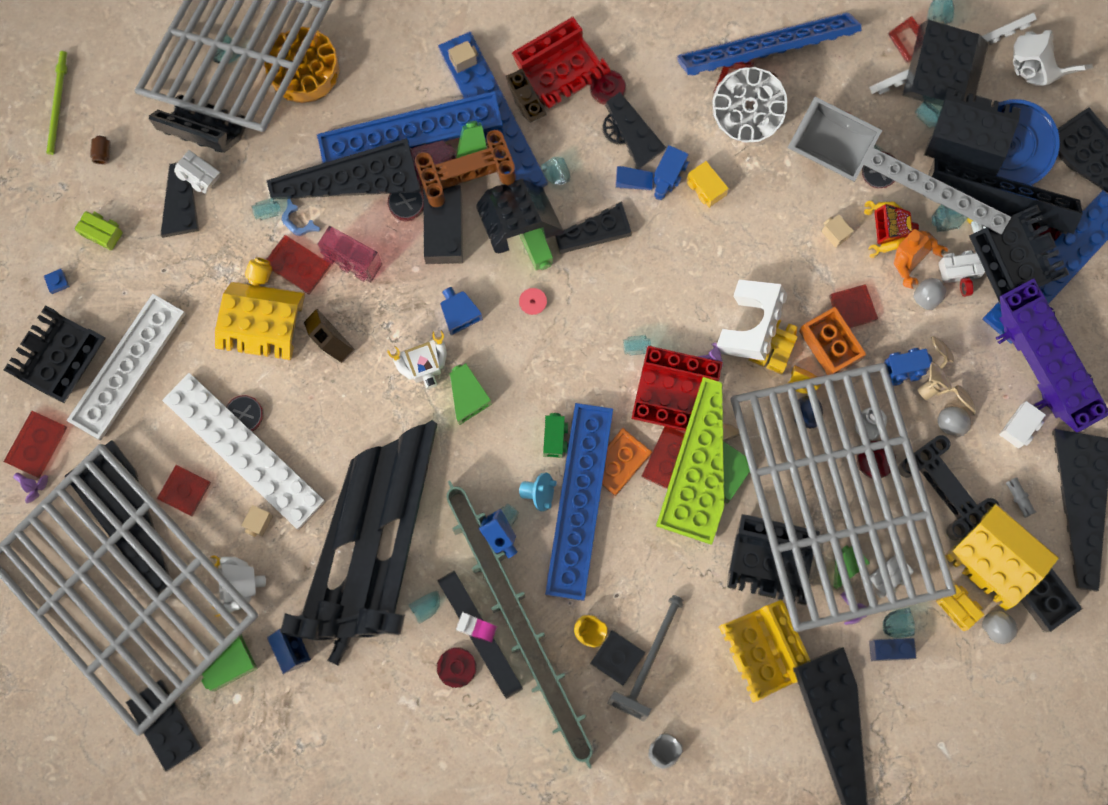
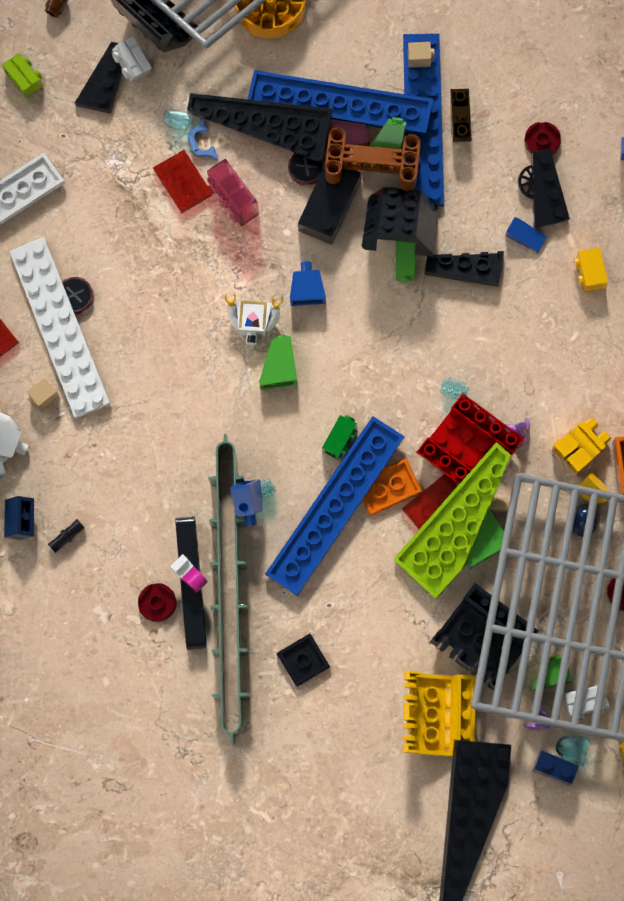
camera: 30 degrees right, 0 degrees up
yellow slope [215,282,305,360] -> none
yellow head [245,257,272,286] -> none
black panel [280,420,438,640] -> none
dark brown slope [304,309,355,363] -> none
clear light blue brick [409,591,440,624] -> none
red slope [512,16,611,109] -> none
coral piece [519,288,547,315] -> none
medium azure piece [519,472,557,512] -> none
clear light blue brick [540,156,570,185] -> none
yellow hair [574,615,608,648] -> none
dark grey tile [607,595,683,721] -> none
light grey hair [648,733,683,769] -> none
blue hinge [653,145,689,200] -> none
white arch [717,280,787,360] -> none

